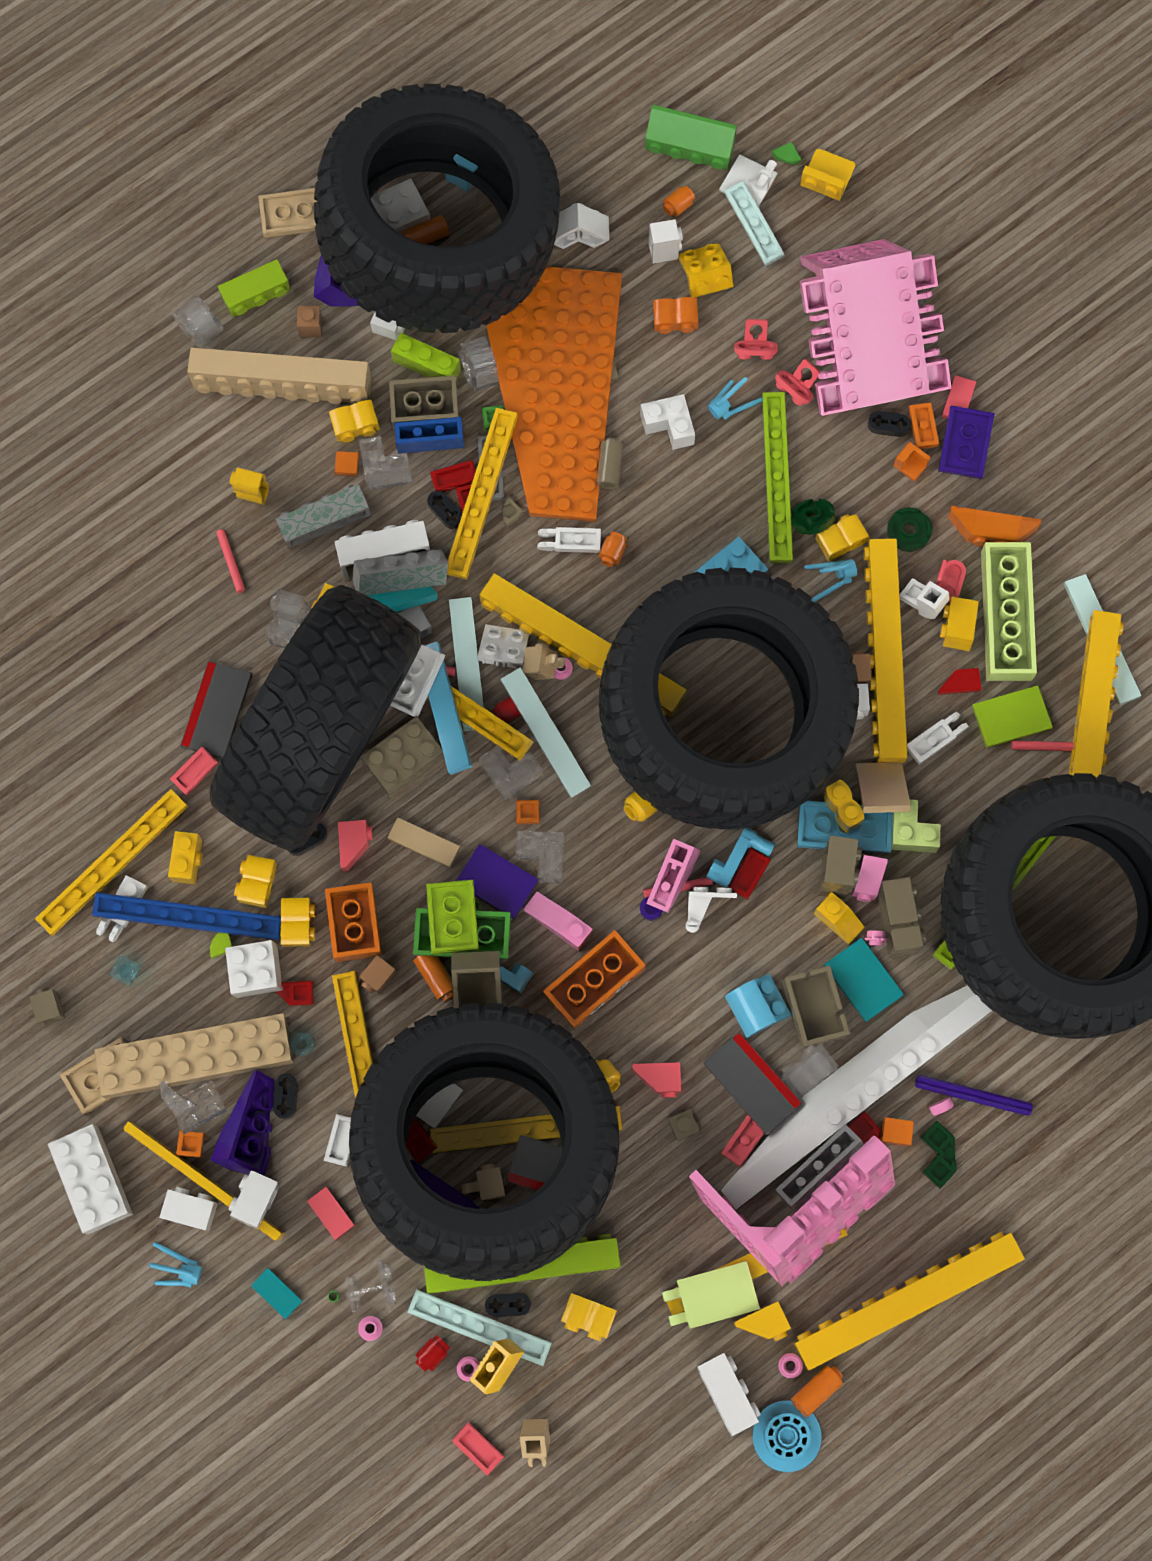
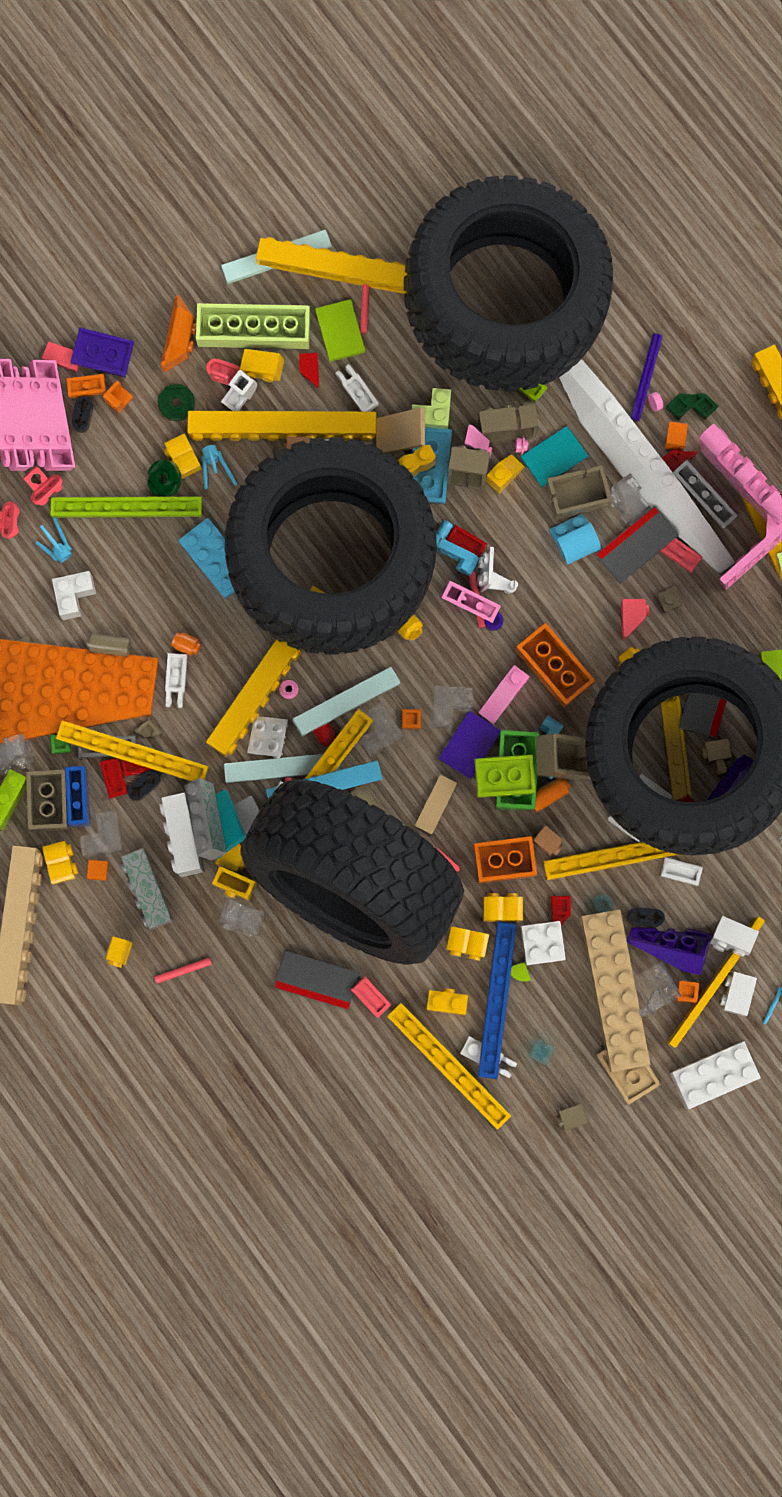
camera: 90 degrees left, 5 degrees up
coral tile [307,1187,355,1240] -> none
tan brick [522,643,565,680] -> none

